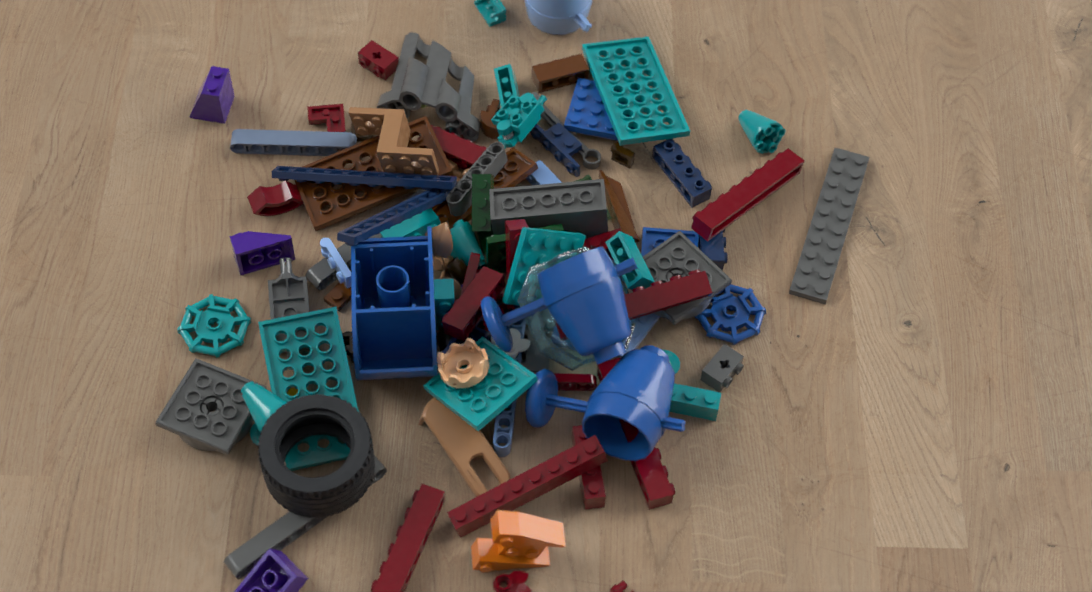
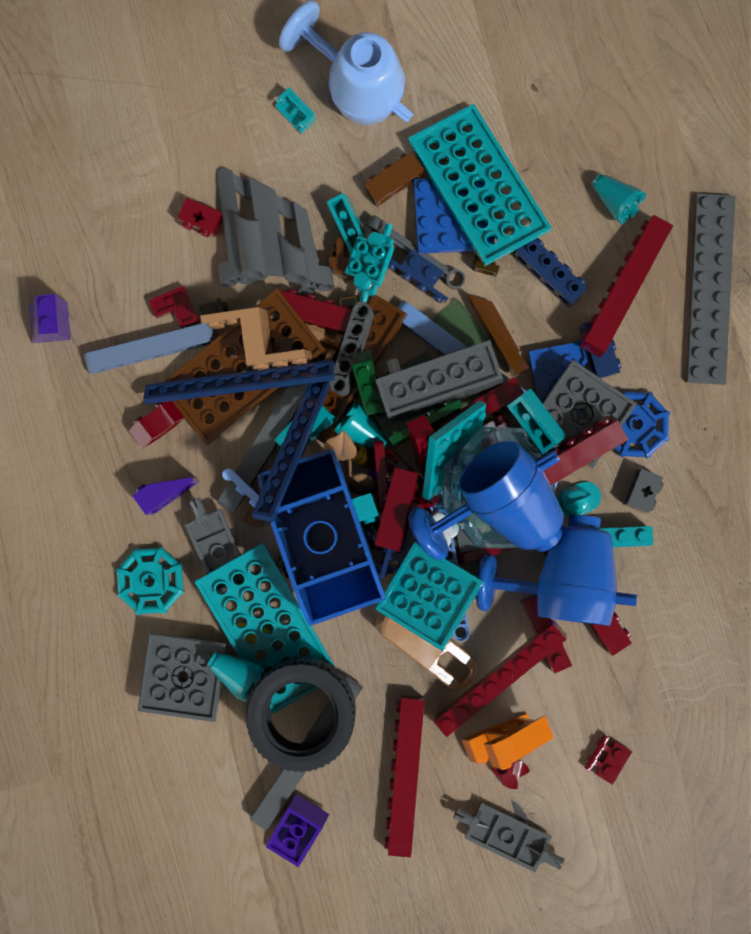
camera: 10 degrees left, 30 degrees up
light nougat plate [437,338,489,388] -> none

